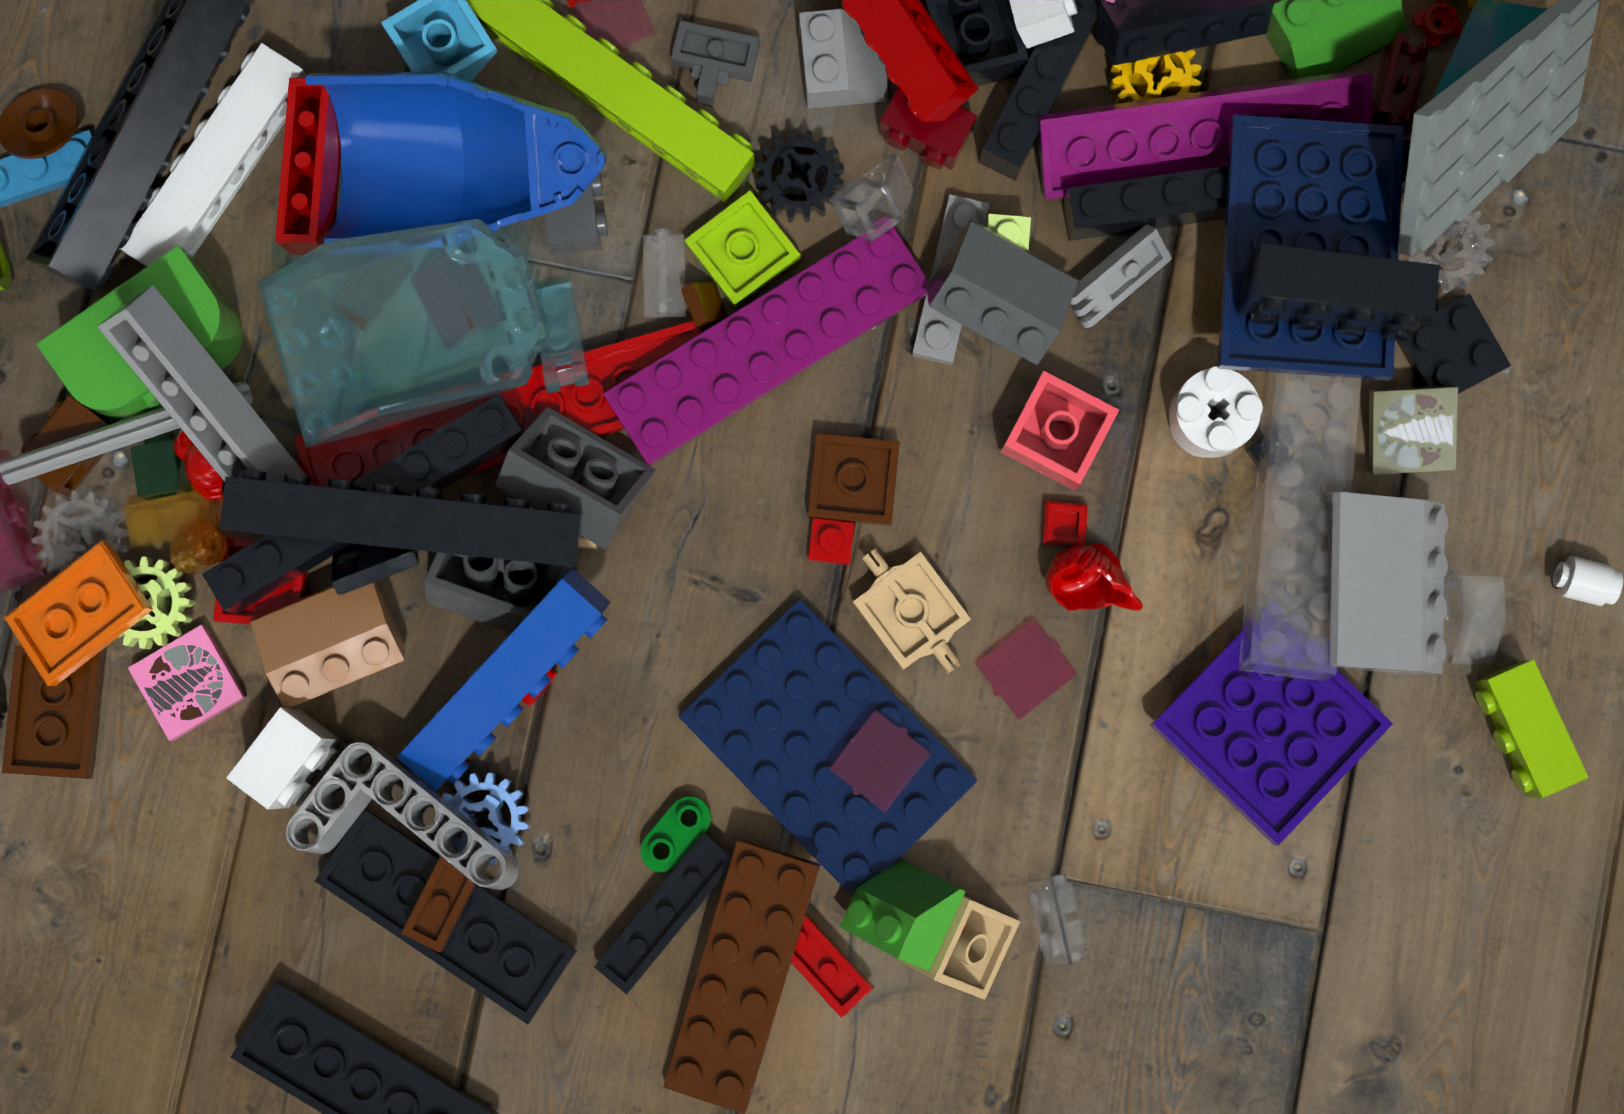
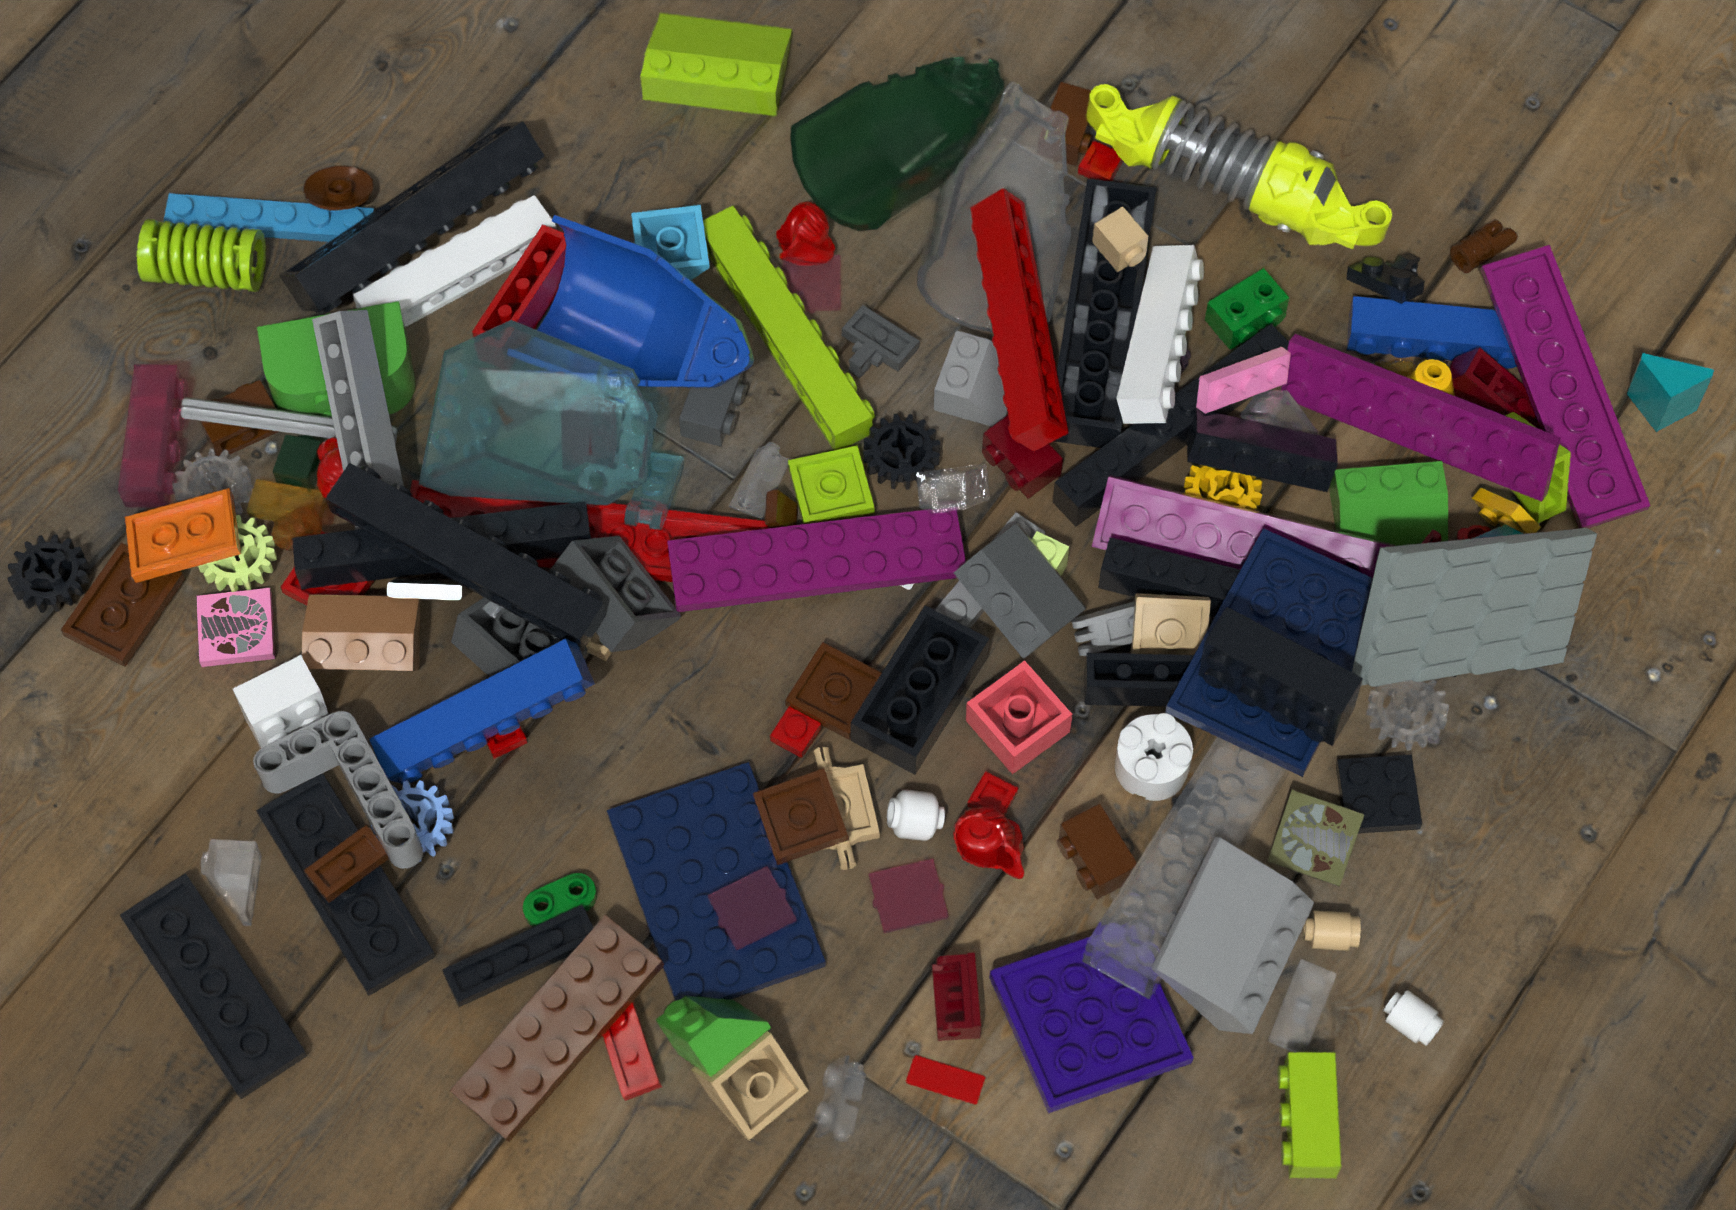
camera: 25 degrees right, 20 degrees down
none -> clear slope [201,839,262,926]
none -> reddish brown plate [753,768,849,865]
none -> black brick [850,605,990,775]
none -> white head [887,790,945,841]
none -> red sticker [906,1055,985,1105]
none -> dark red hinge [932,952,981,1041]
none -> reddish brown brick [1057,804,1139,900]
none -> black brick [1084,653,1194,707]
none -> tan plate [1131,593,1211,655]
none -> tan brick [1303,910,1361,951]

